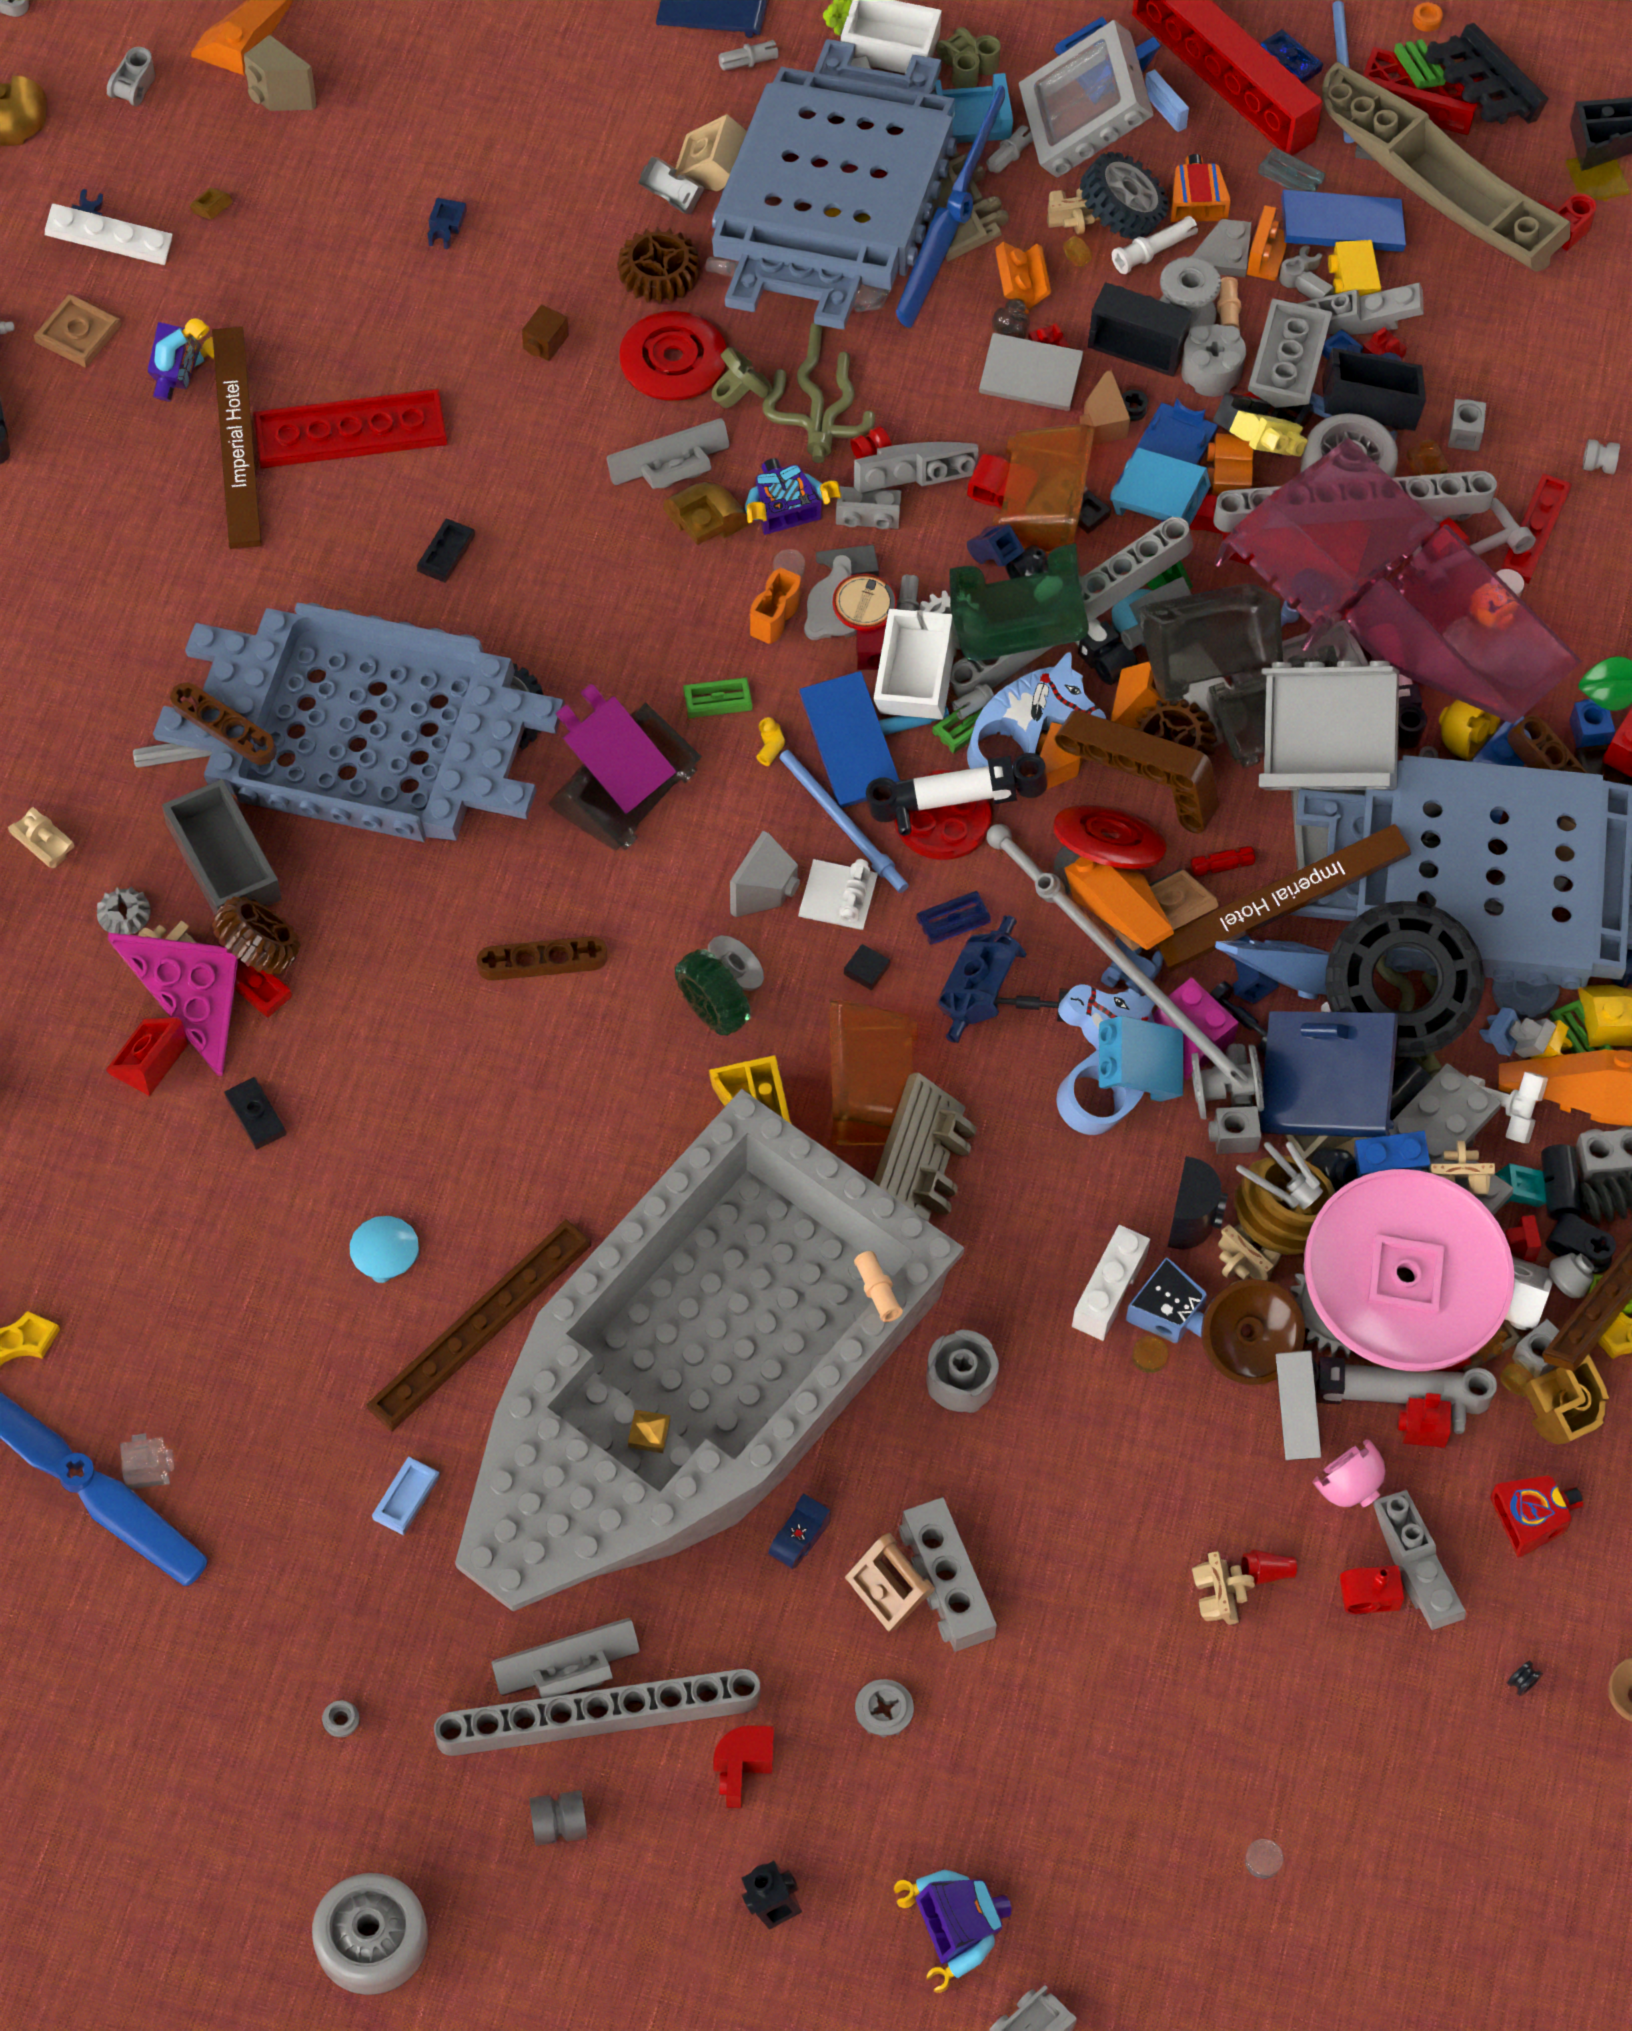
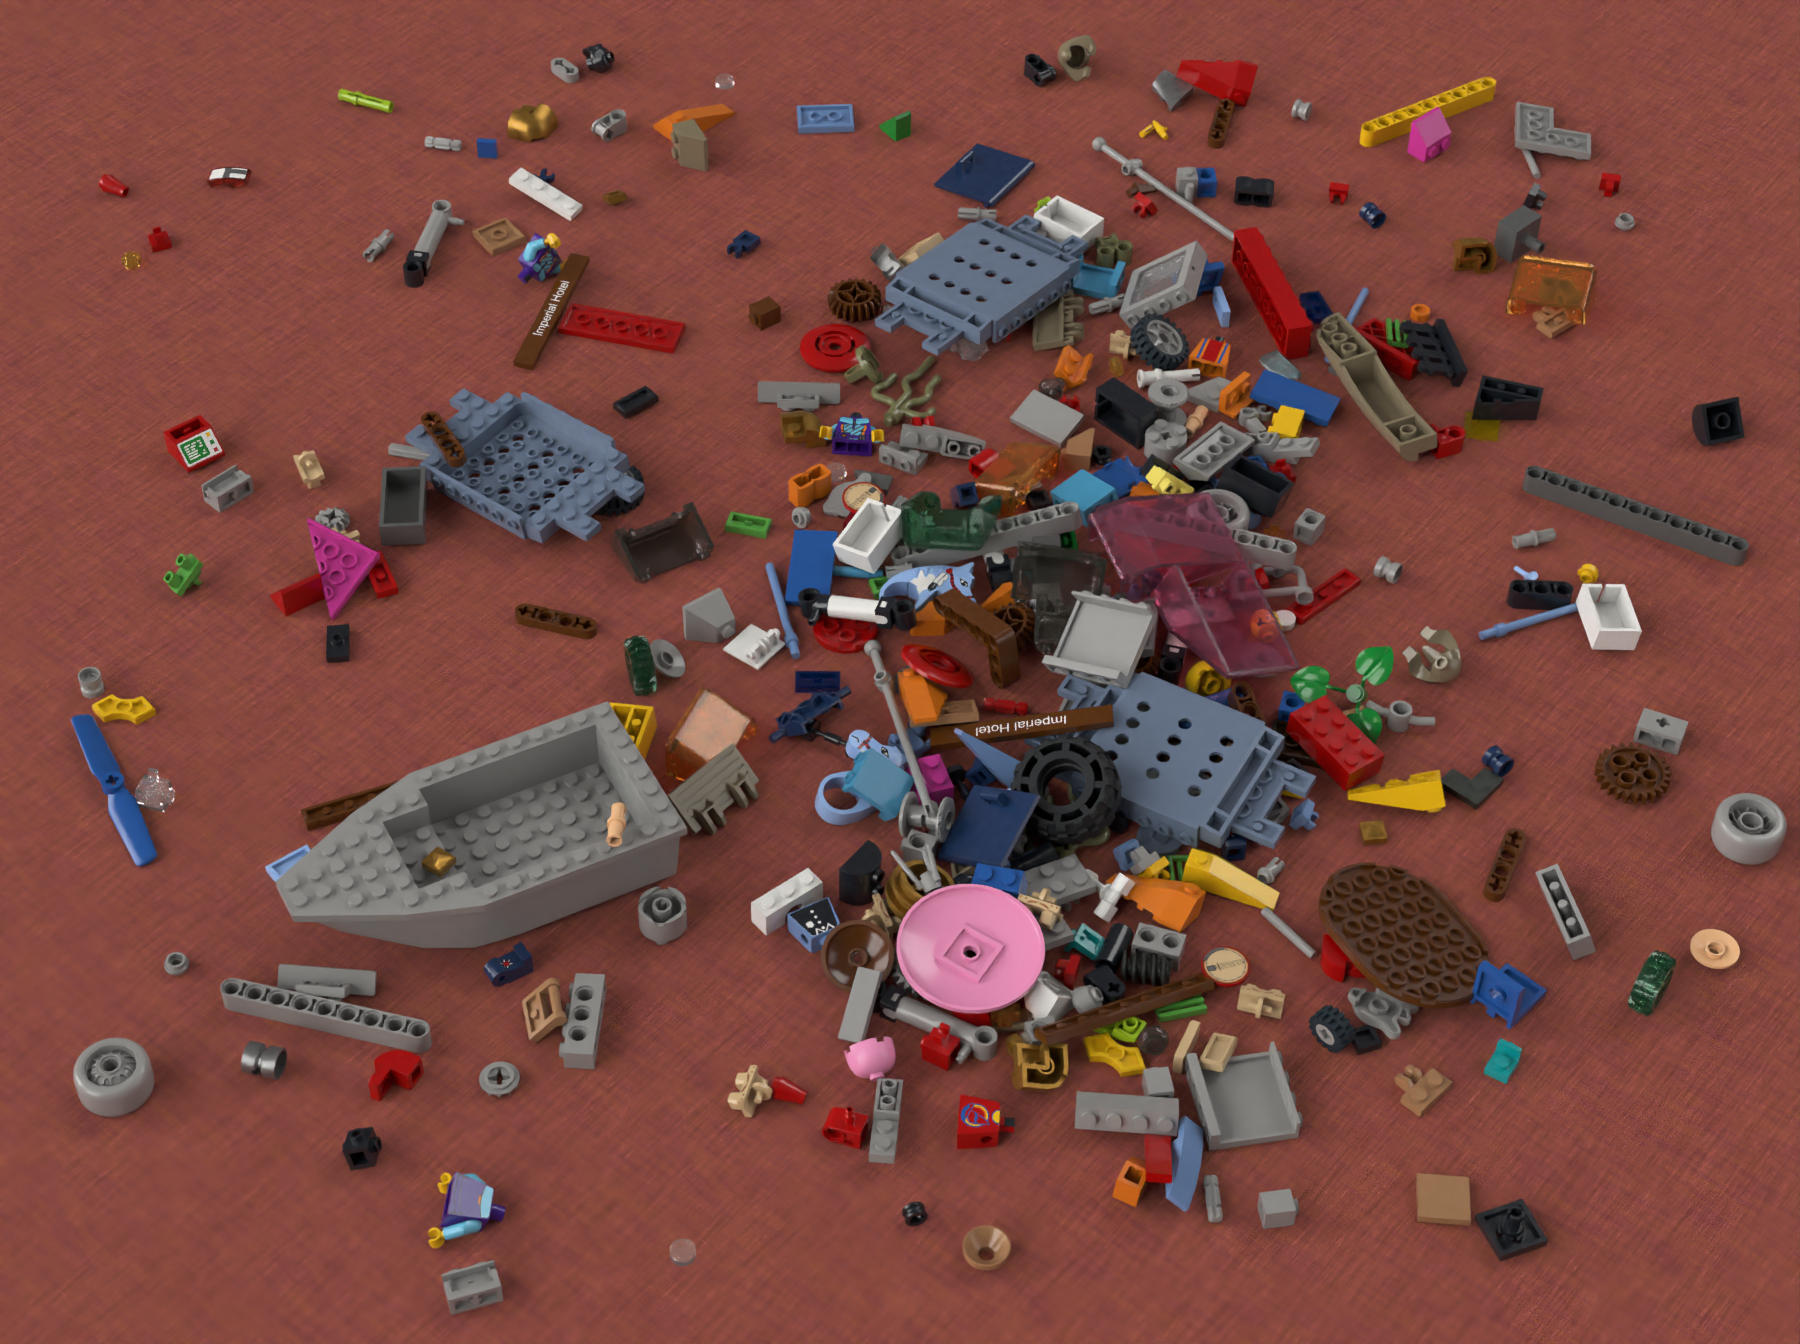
camera: 25 degrees right, 15 degrees down
reddish brown gear [212,896,301,974] -> none
medium azure dish [350,1216,419,1283] -> none
magenta tile [555,684,676,814] -> none
yellow arm [756,717,785,766] -> none
black tile [844,944,890,991] -> none
blue piece [896,85,1005,328] -> none
clear yellow tile [1132,1336,1168,1373] -> none
none -> light grey plate [792,507,811,528]

